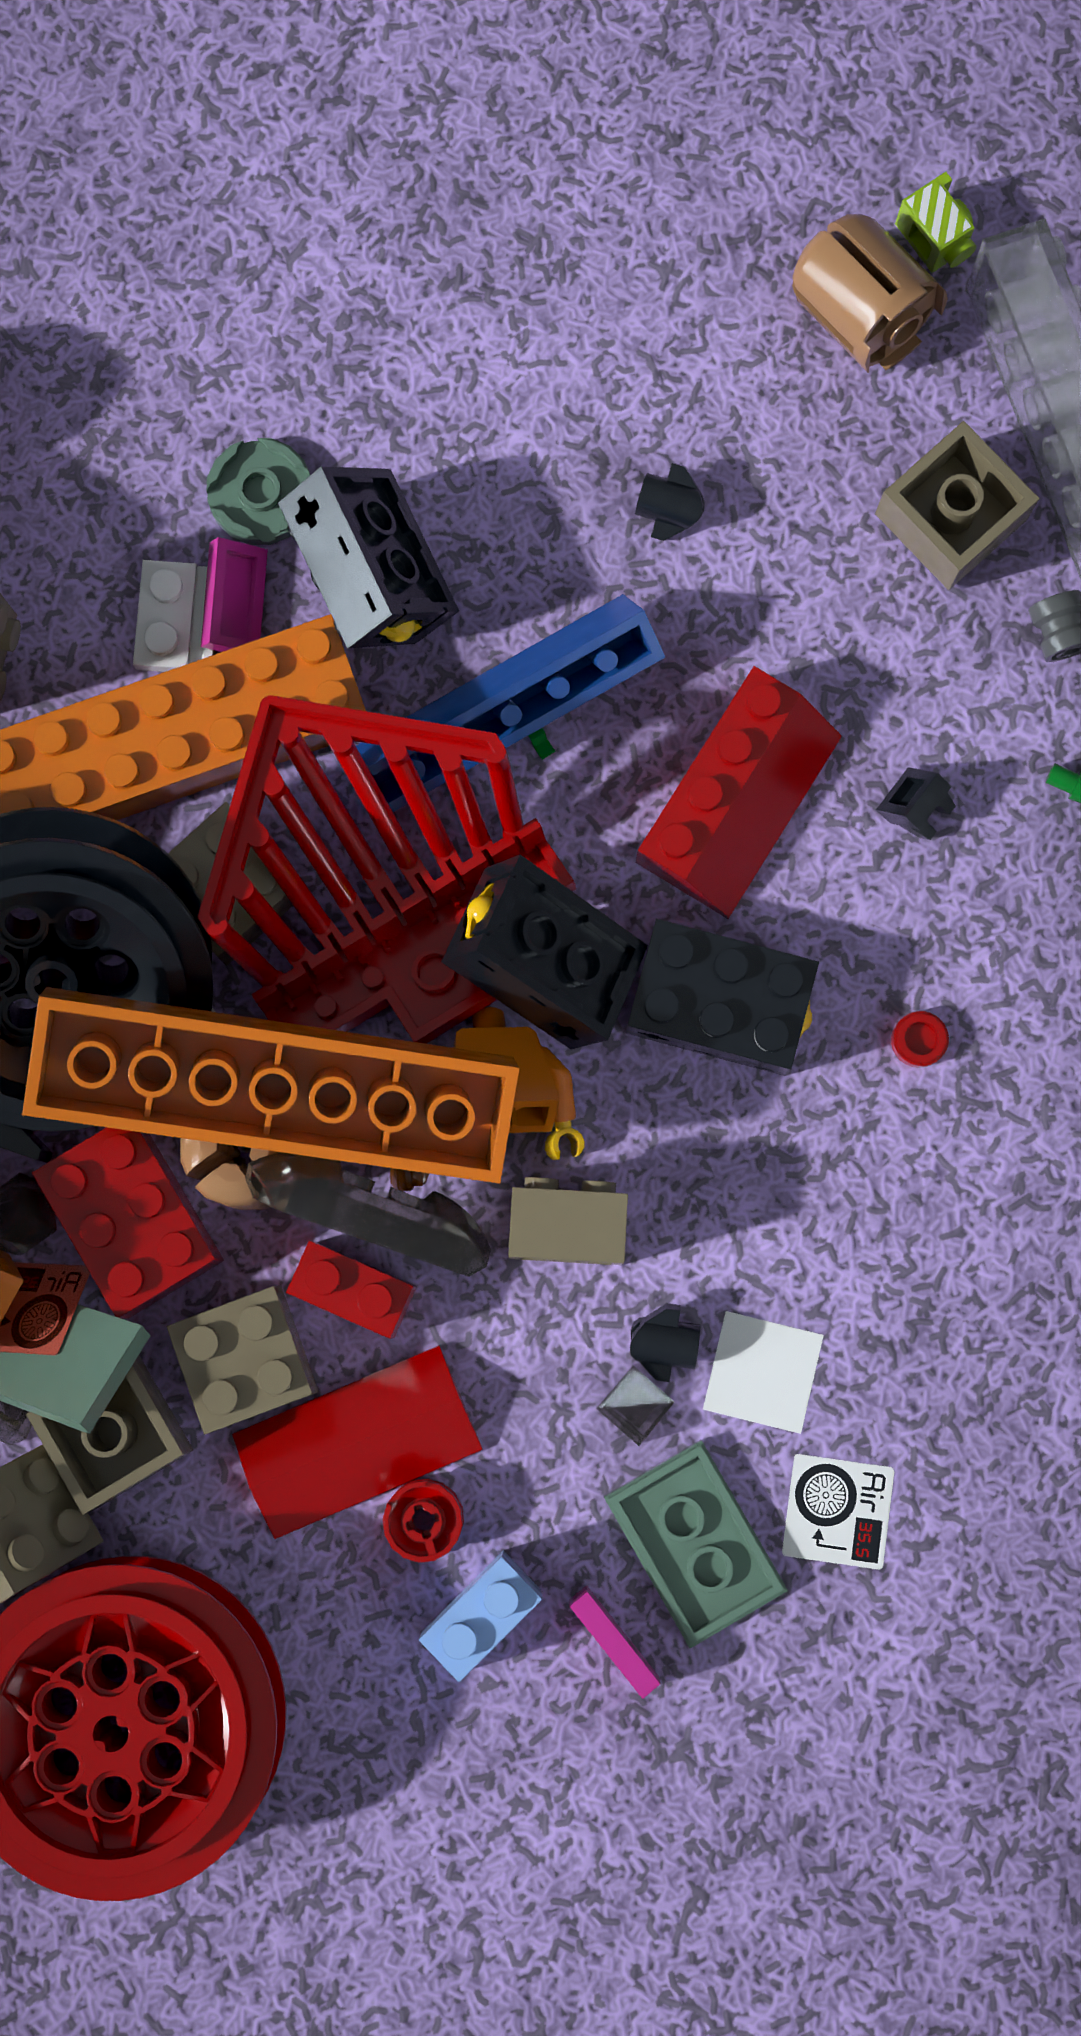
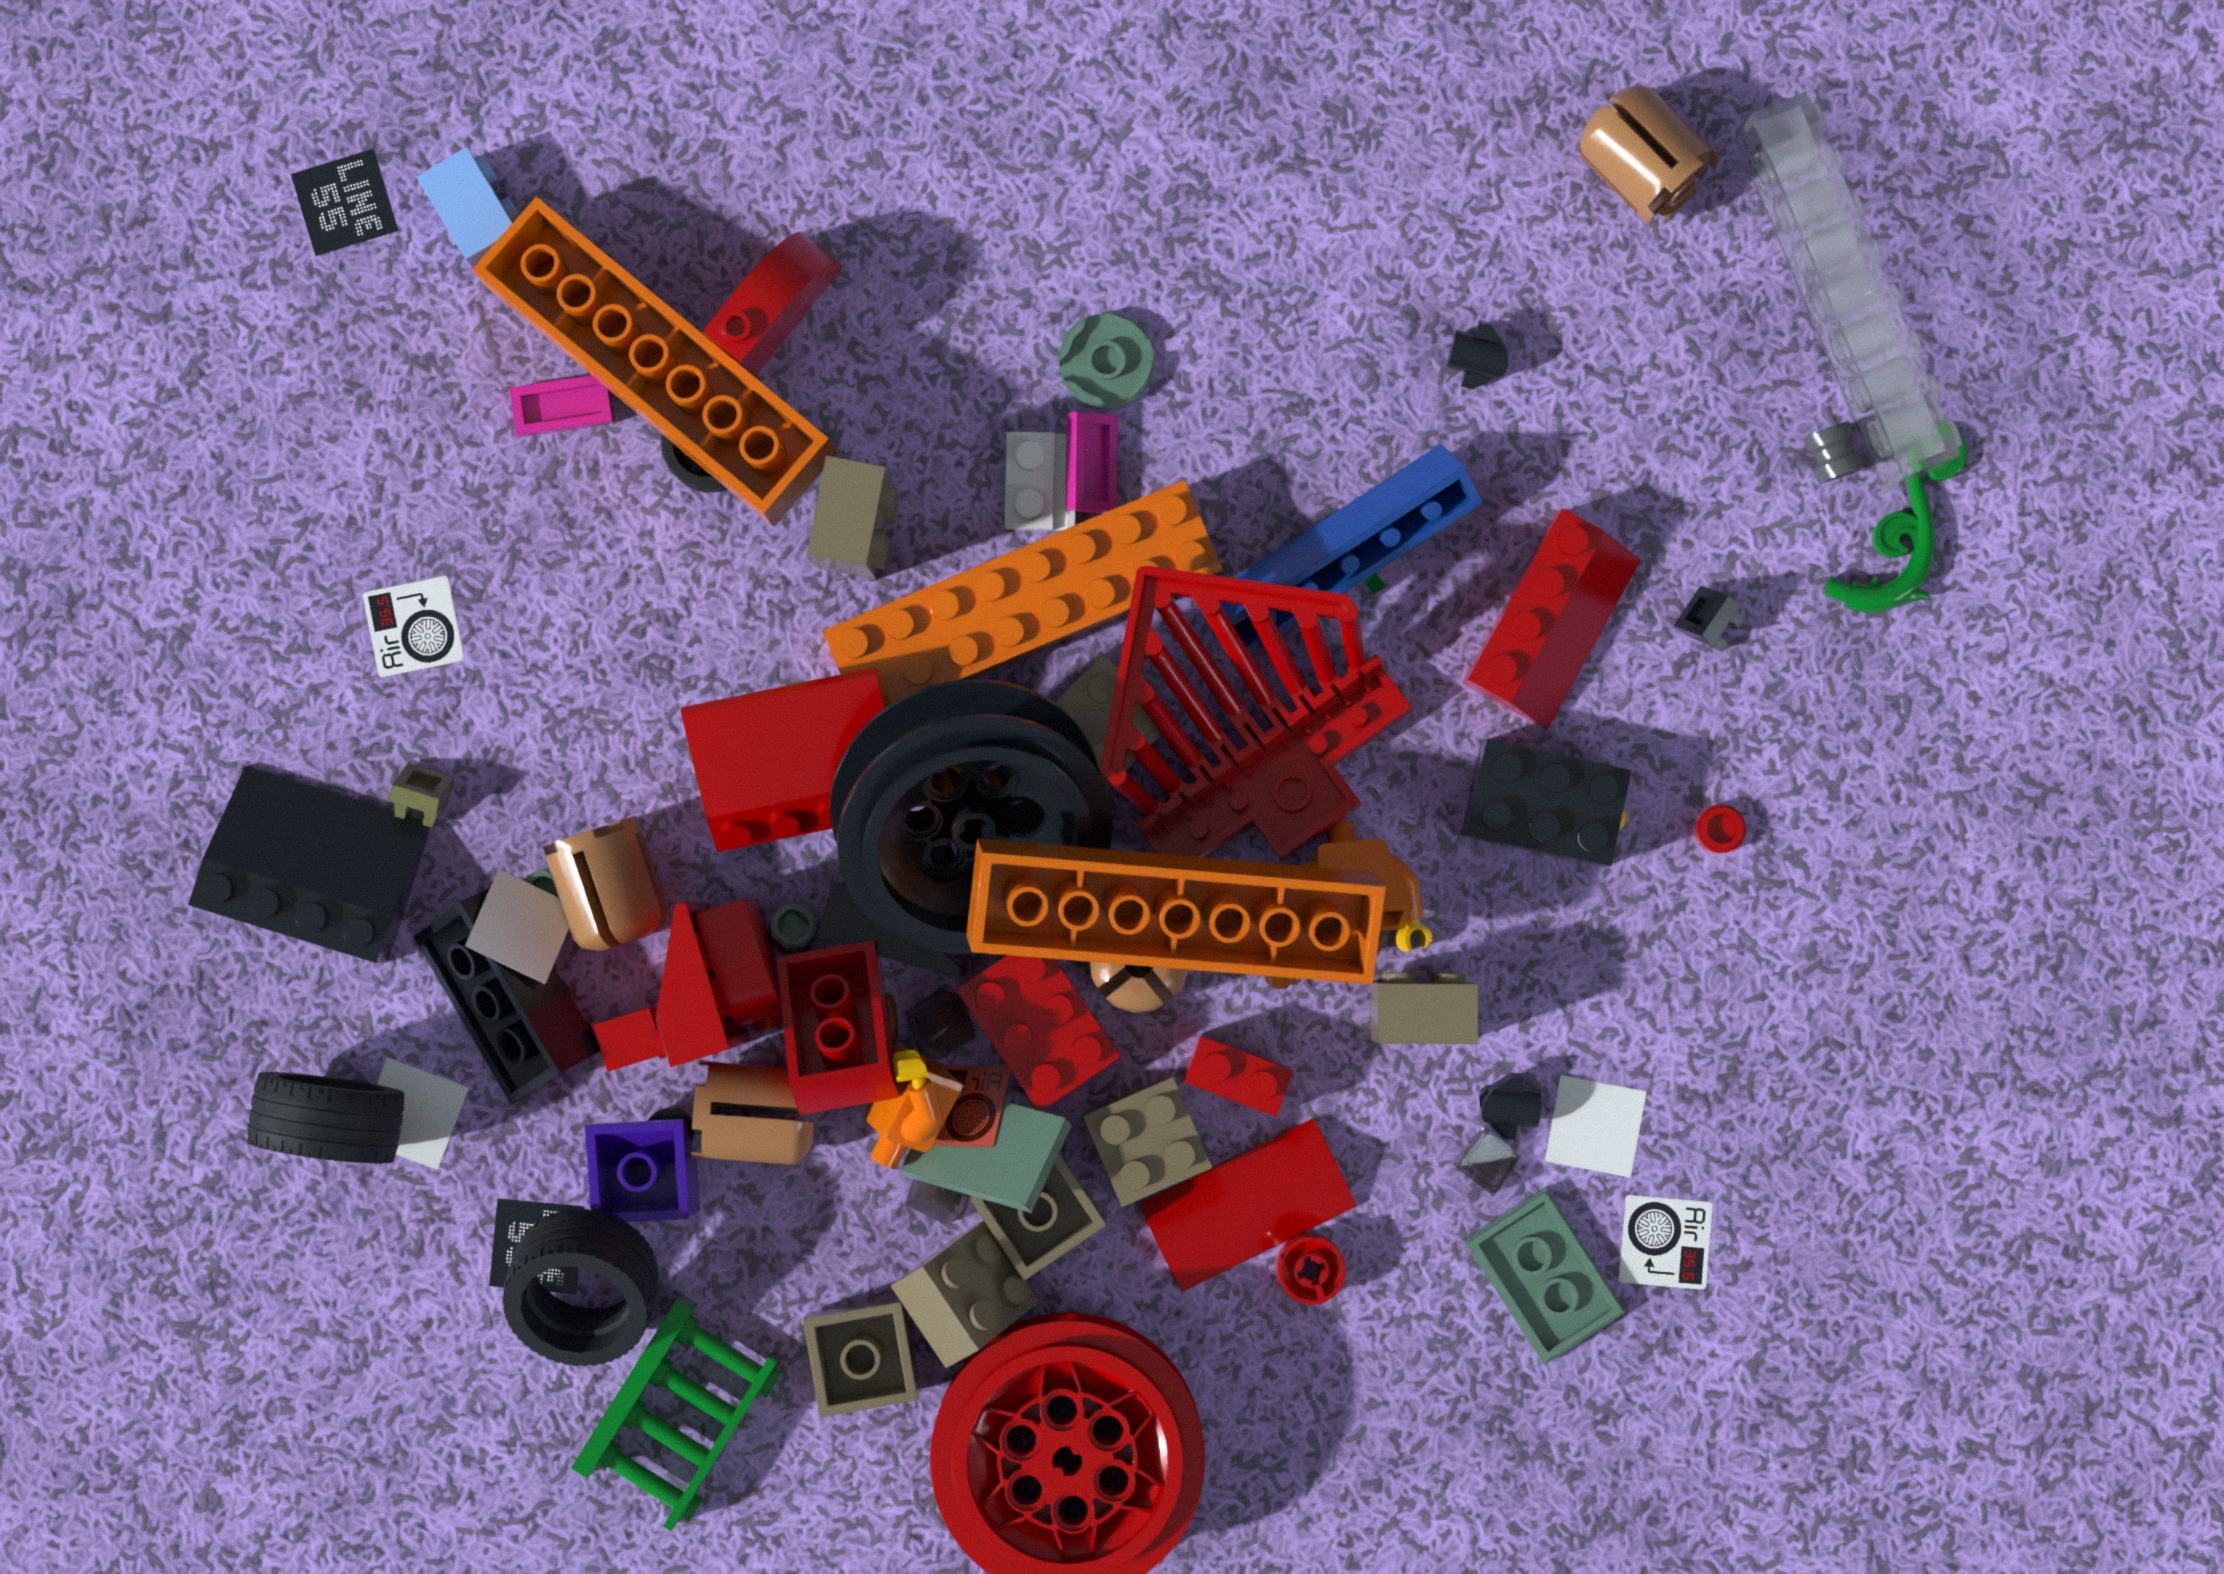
camera: 10 degrees left, 5 degrees up
clear smoke brick [245,1152,491,1277] -> none
black piece [278,467,459,649] -> none
light blue brick [419,1550,543,1682] -> none
black piece [441,855,648,1049] -> none
dark pink tile [569,1585,661,1699] -> none
dark tan brick [875,420,1040,591] -> none
lime brick [895,172,977,273] -> none

